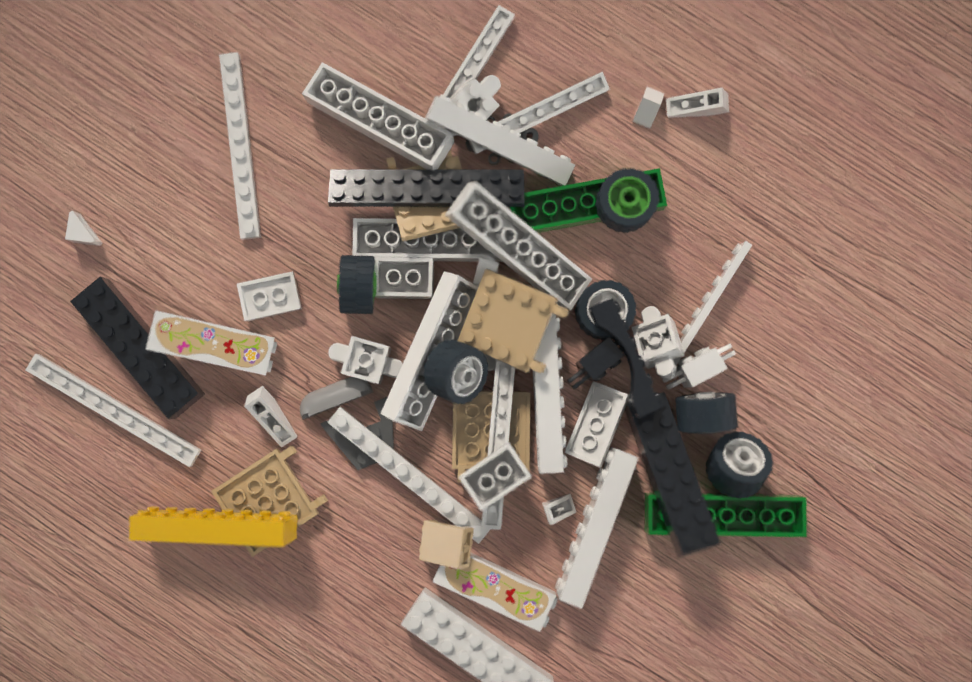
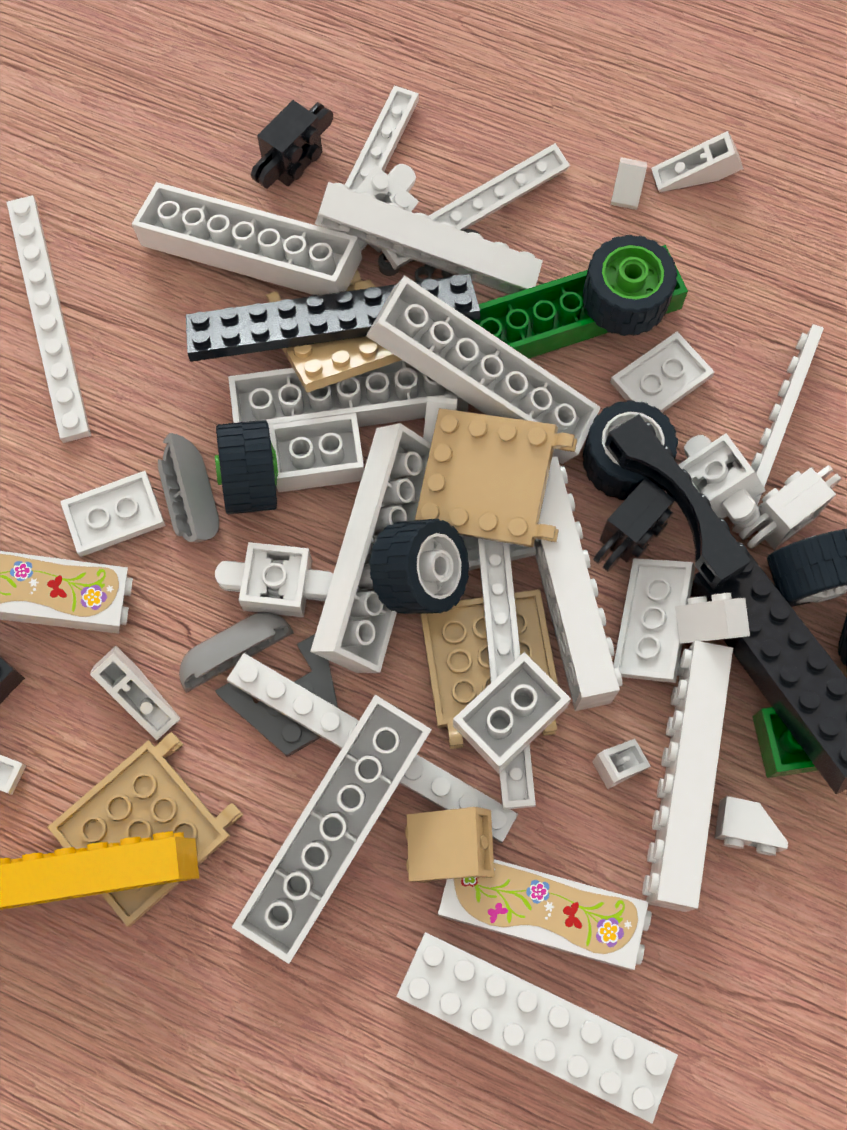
camera: 10 degrees left, 15 degrees down
none -> light grey brick [158,433,219,543]
none -> white brick [232,695,432,964]
none -> black brick [251,100,333,189]
none -> white plate [610,331,714,413]
none -> white brick [675,593,750,644]
none -> white slope [715,796,788,856]

